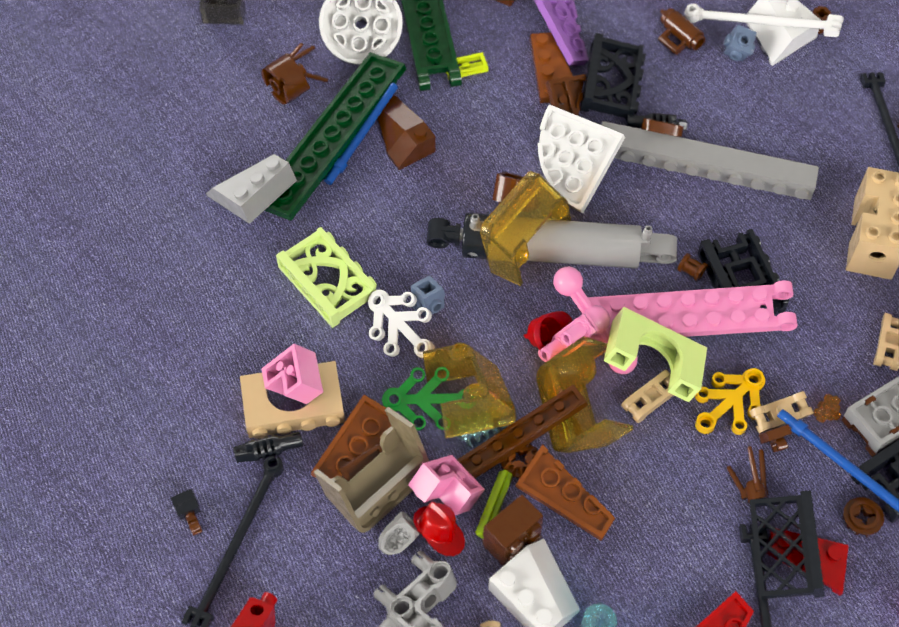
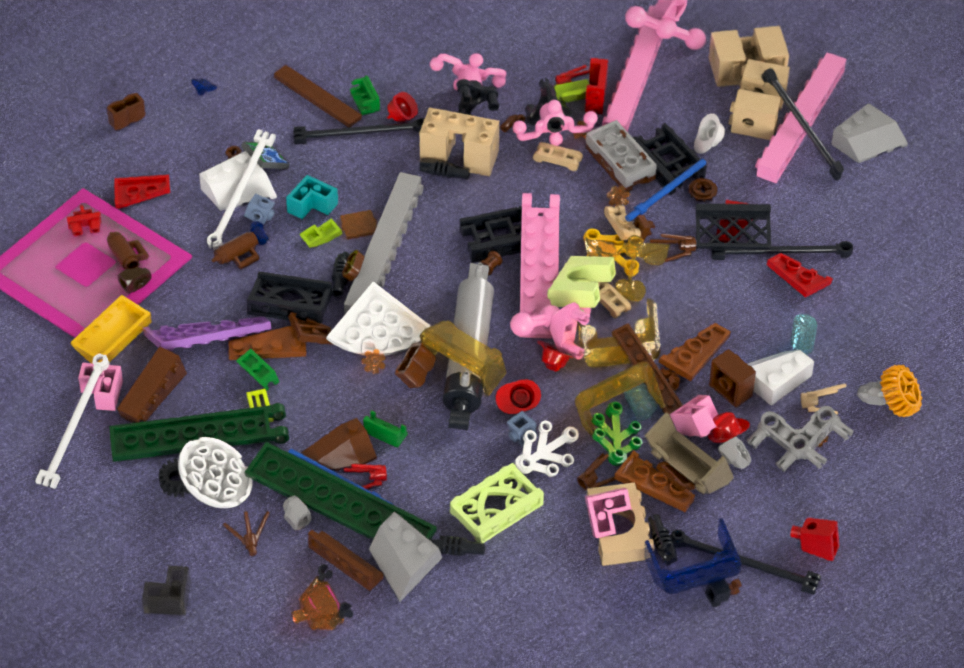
camera: 90 degrees left, 10 degrees down
reddish brown brick [261,53,310,105] -> none
lime axle [475,470,513,539] -> none
none -> green hinge [236,349,279,390]
none -> tile [241,141,289,169]
none -> clear blue pin [250,221,269,245]
none -> light grey rock [283,495,311,530]
none -> teal brick [286,175,338,219]
none -> clear orange torso [291,564,353,630]
none -> lime slope [299,218,343,248]
none -> reddish brown fence [308,530,384,591]
none -> clear orange piece [340,210,377,240]
none -> red plant [343,464,387,489]
none -> clear orange plant [361,349,386,374]
none -> green hinge [363,410,408,448]
none -> black hinge [420,158,470,180]
none -> black hinge [429,535,486,556]
none -> red piece [495,379,541,414]
none -> reddish brown plant [577,453,615,490]
none -> clear yellow plant [585,235,669,301]
none -> clear blue windscreen [644,518,742,594]

